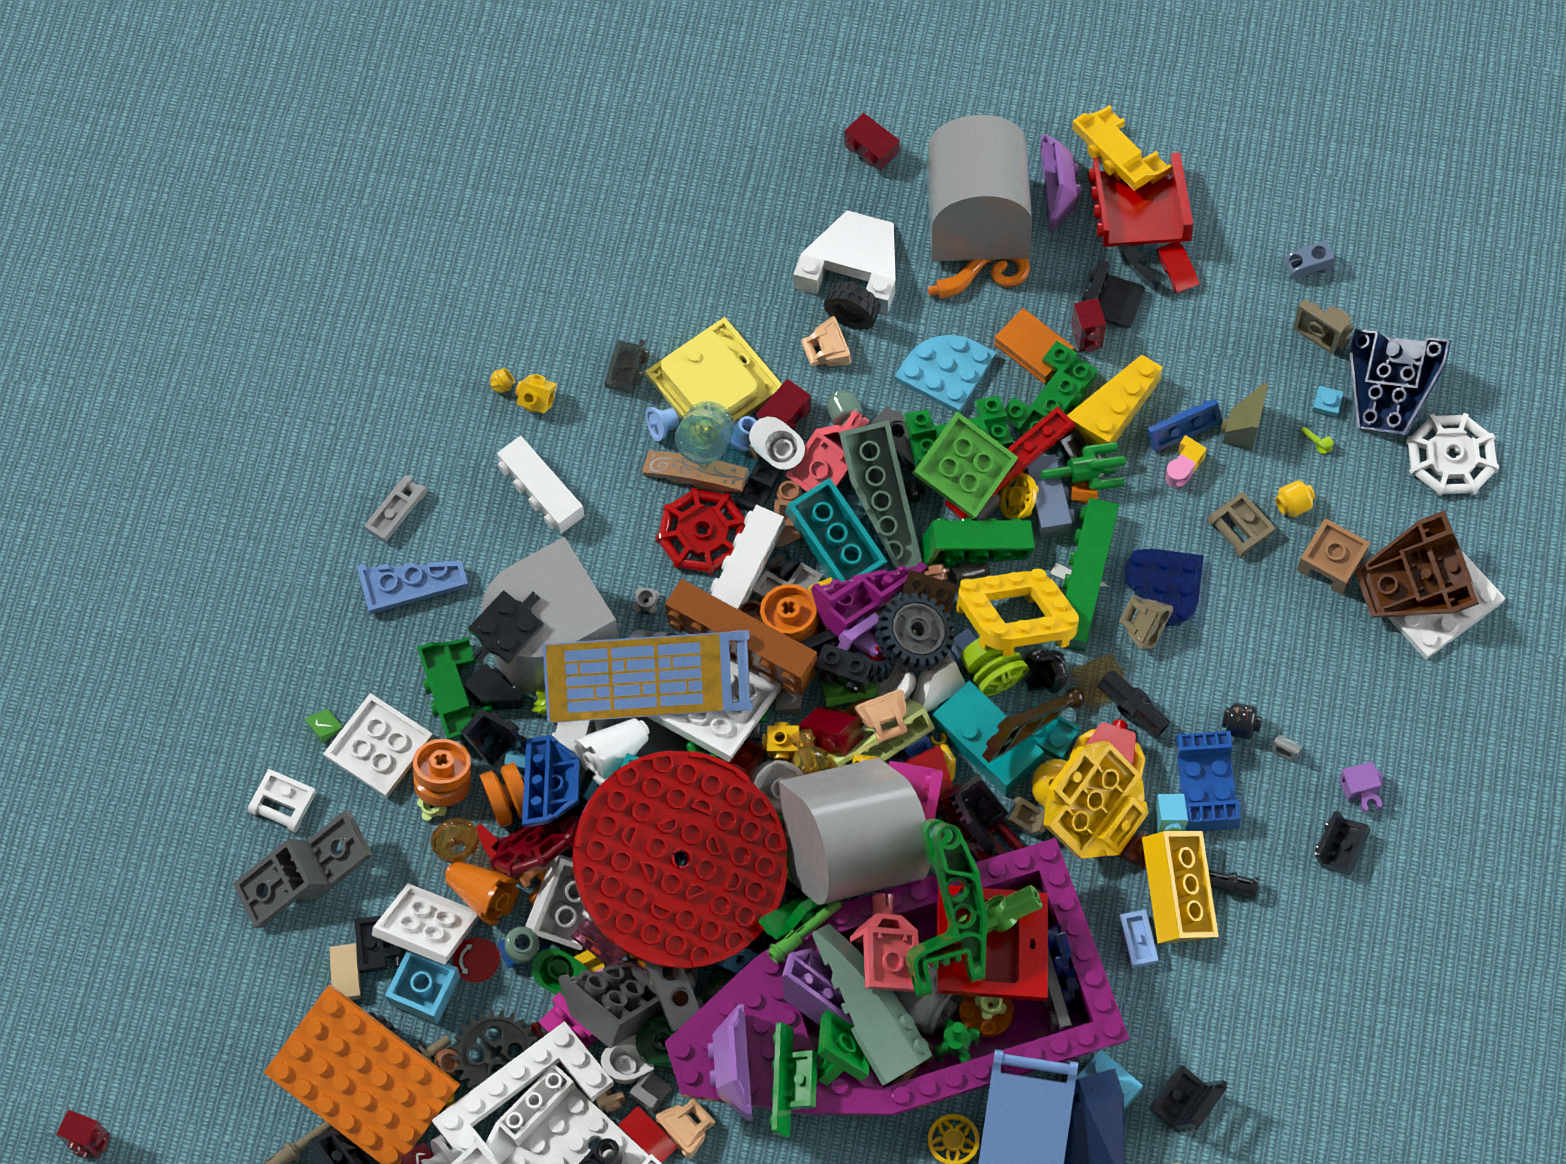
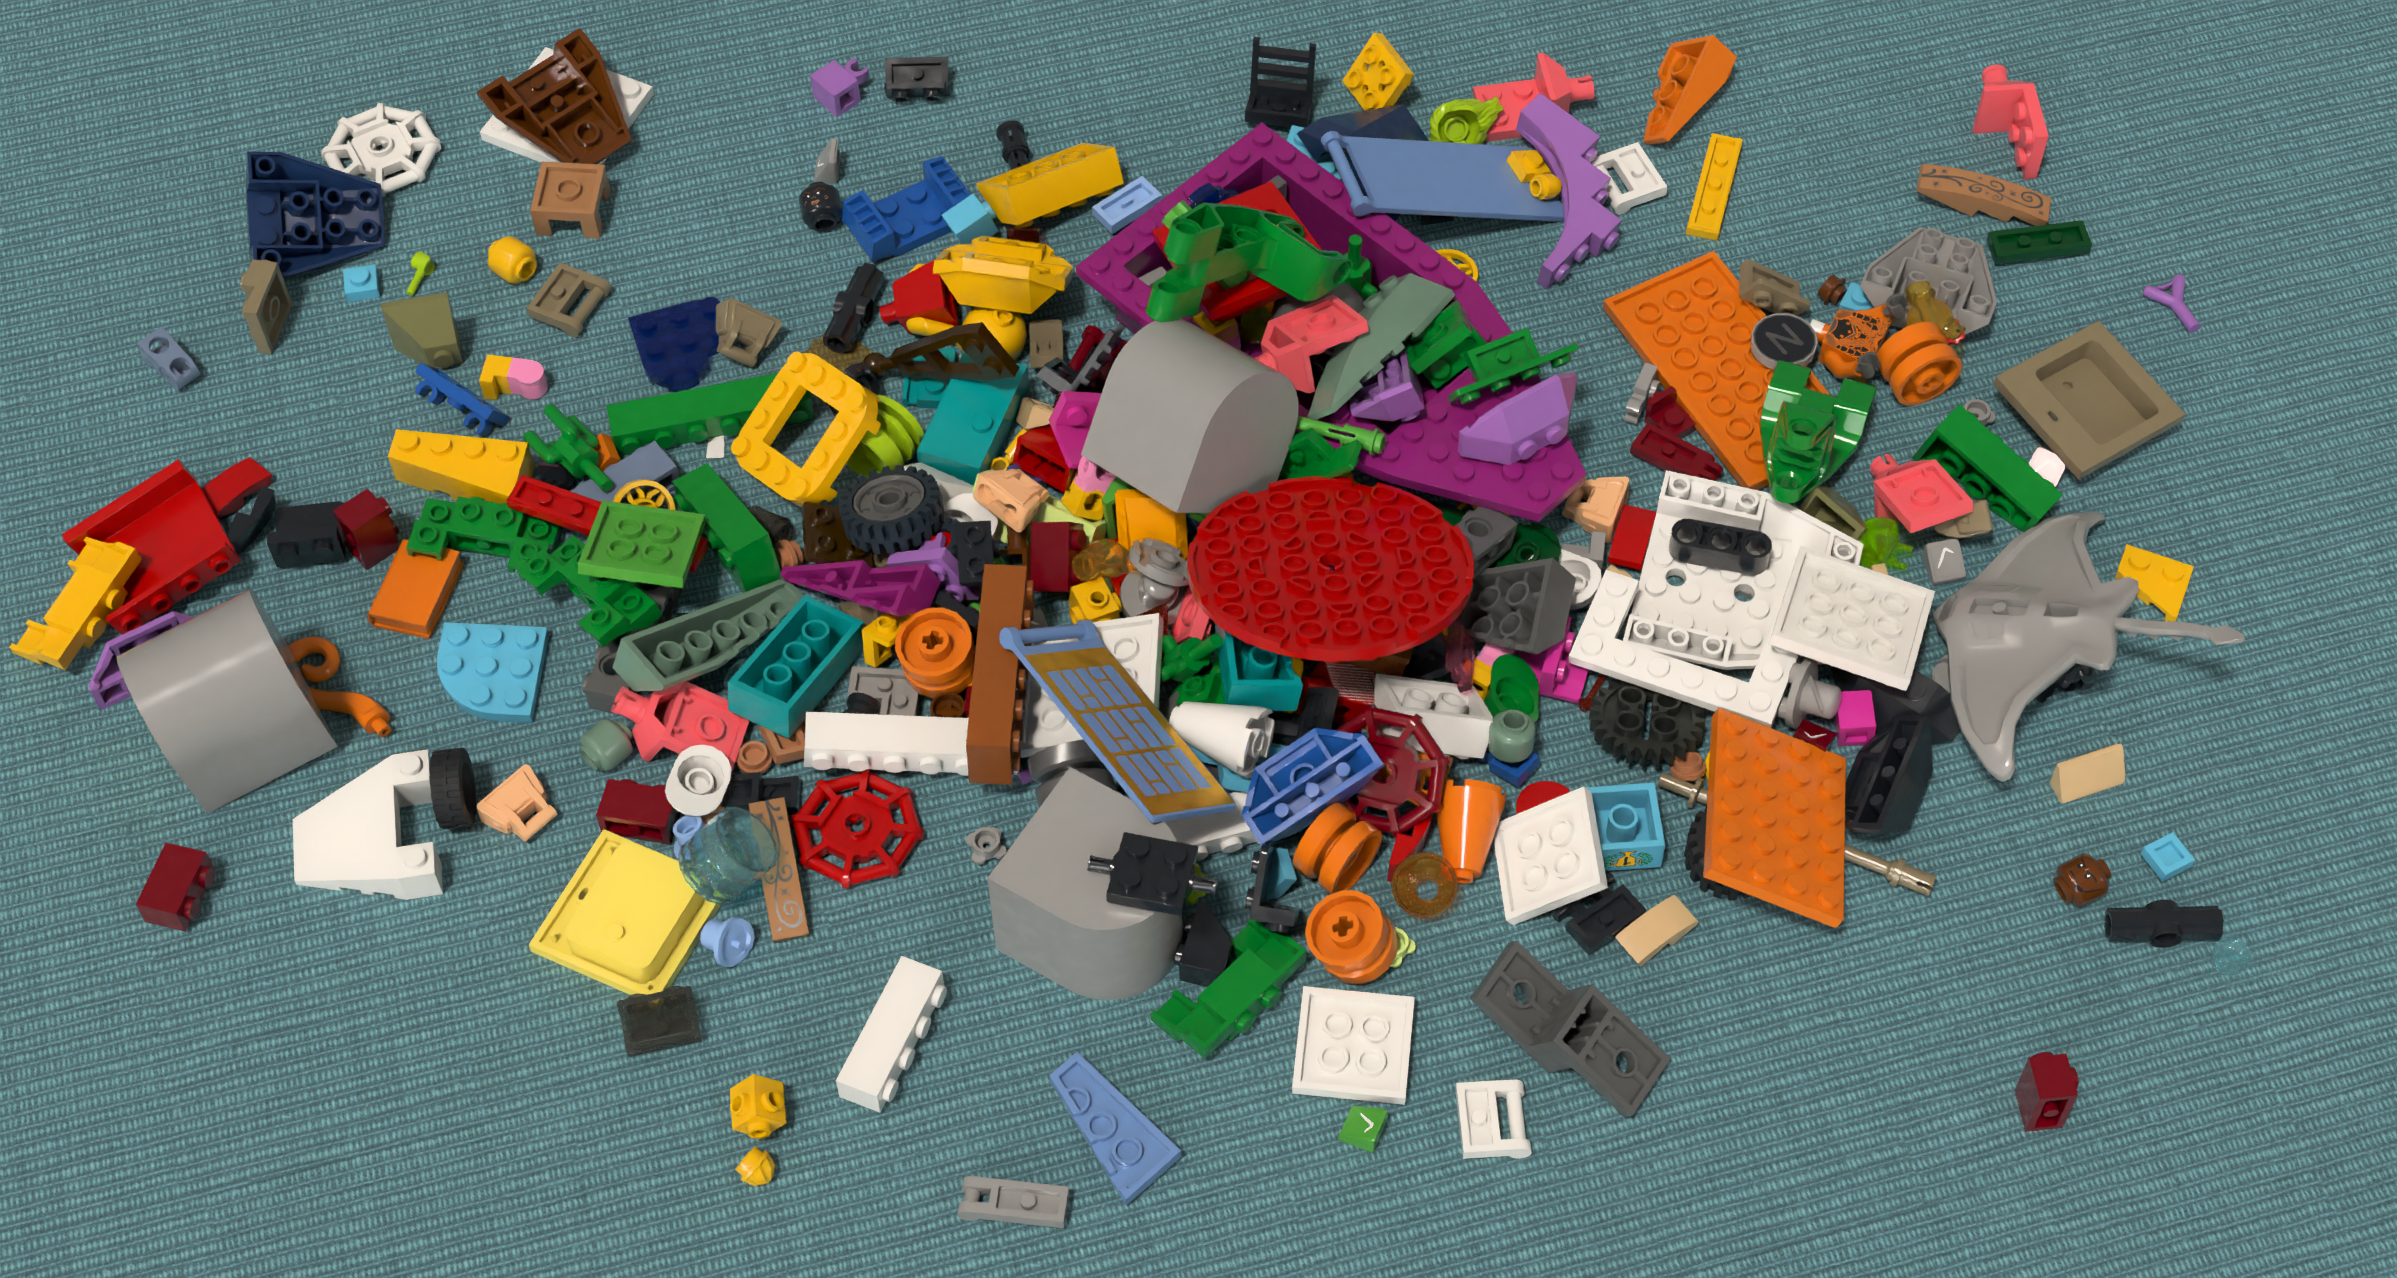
camera: 120 degrees left, 10 degrees down
none -> tan slope [1016,397,1055,429]

